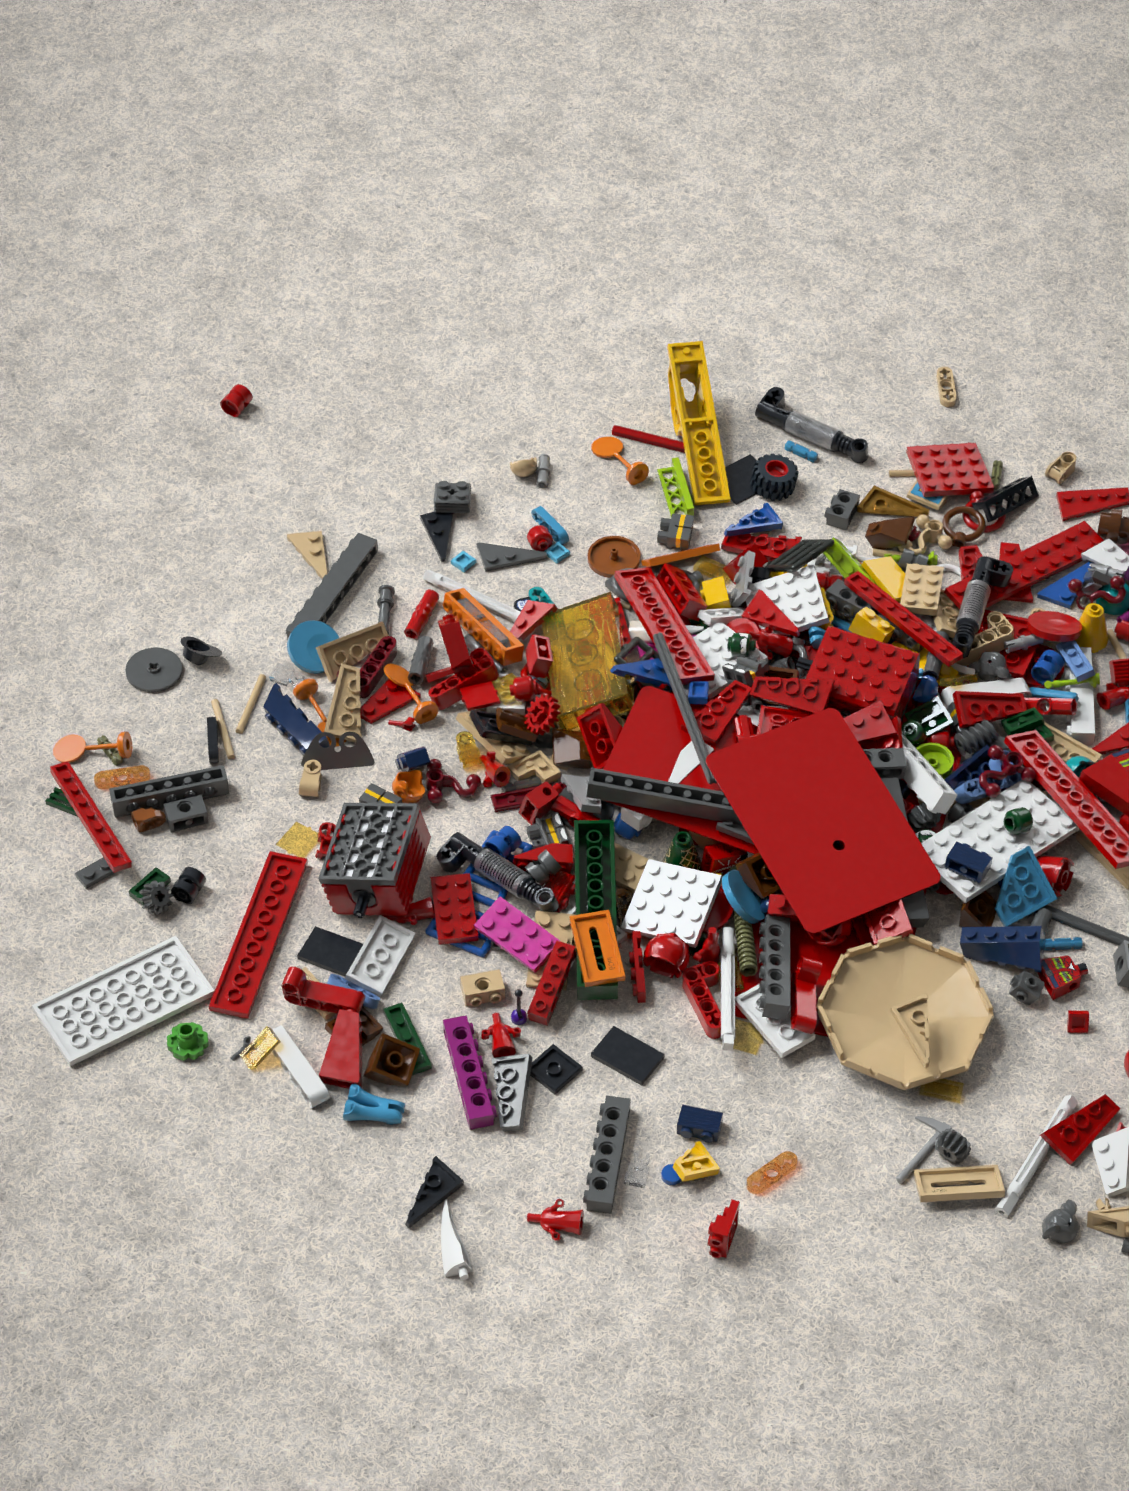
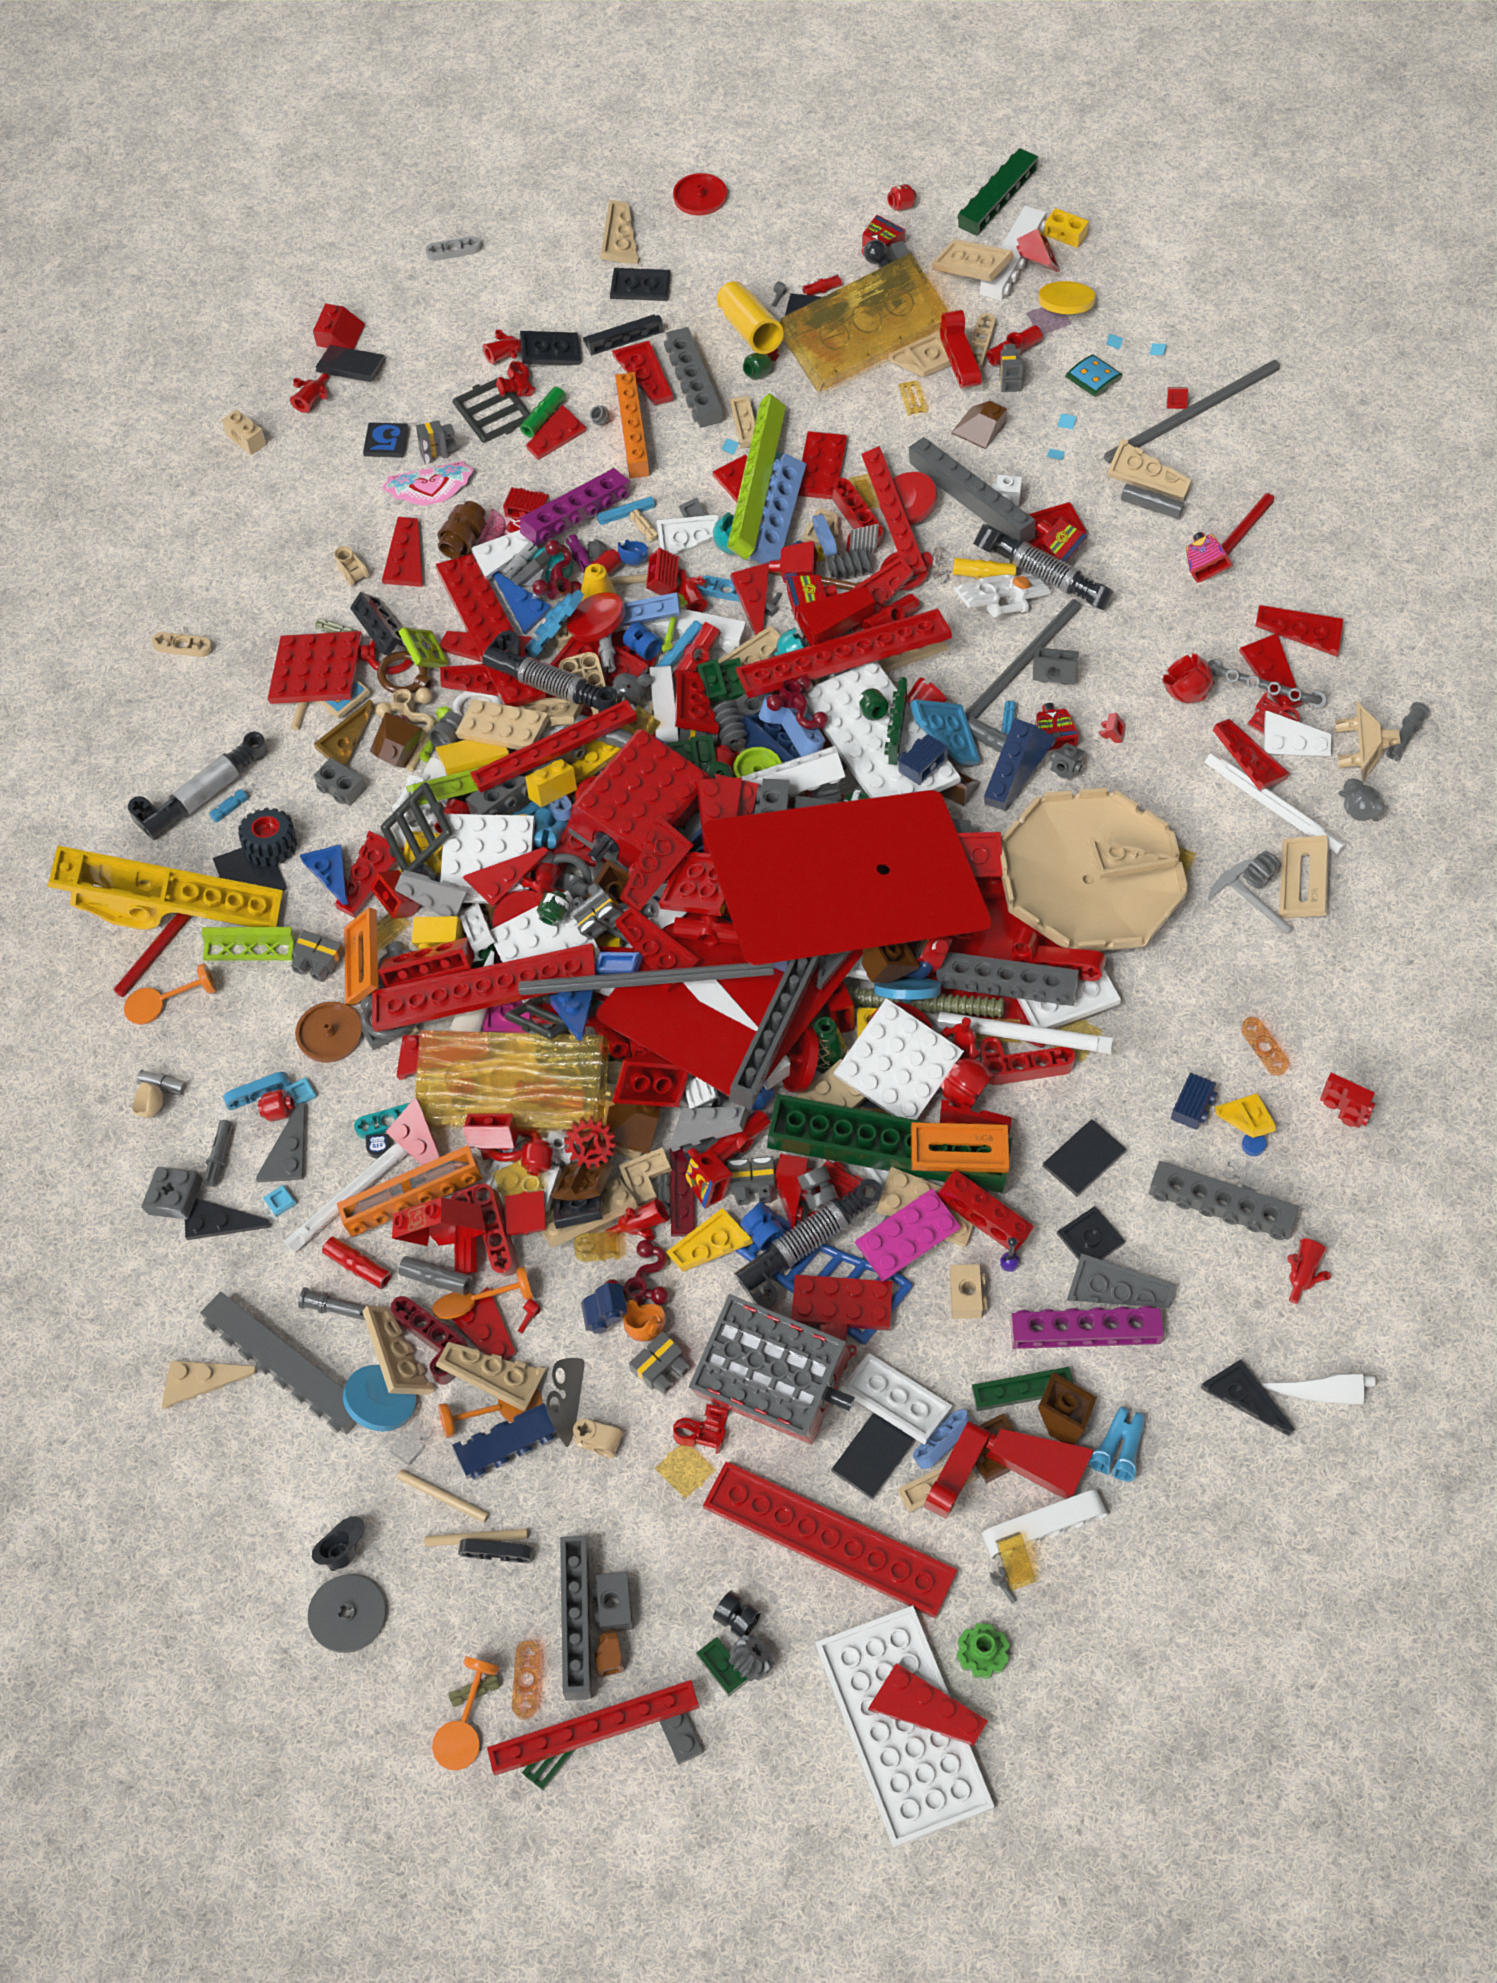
camera: 75 degrees left, 10 degrees up
red piece [481,1013,521,1058] -> none
none -> dark grey axle [203,1120,234,1187]
none -> lime piece [398,627,449,668]
none -> dark azure plate [525,590,584,658]
none -> yellow wing [666,1208,753,1272]
none -> red piece [782,1026,819,1094]
none -> red wing [868,1663,988,1746]
none -> dark green hinge [884,677,907,765]

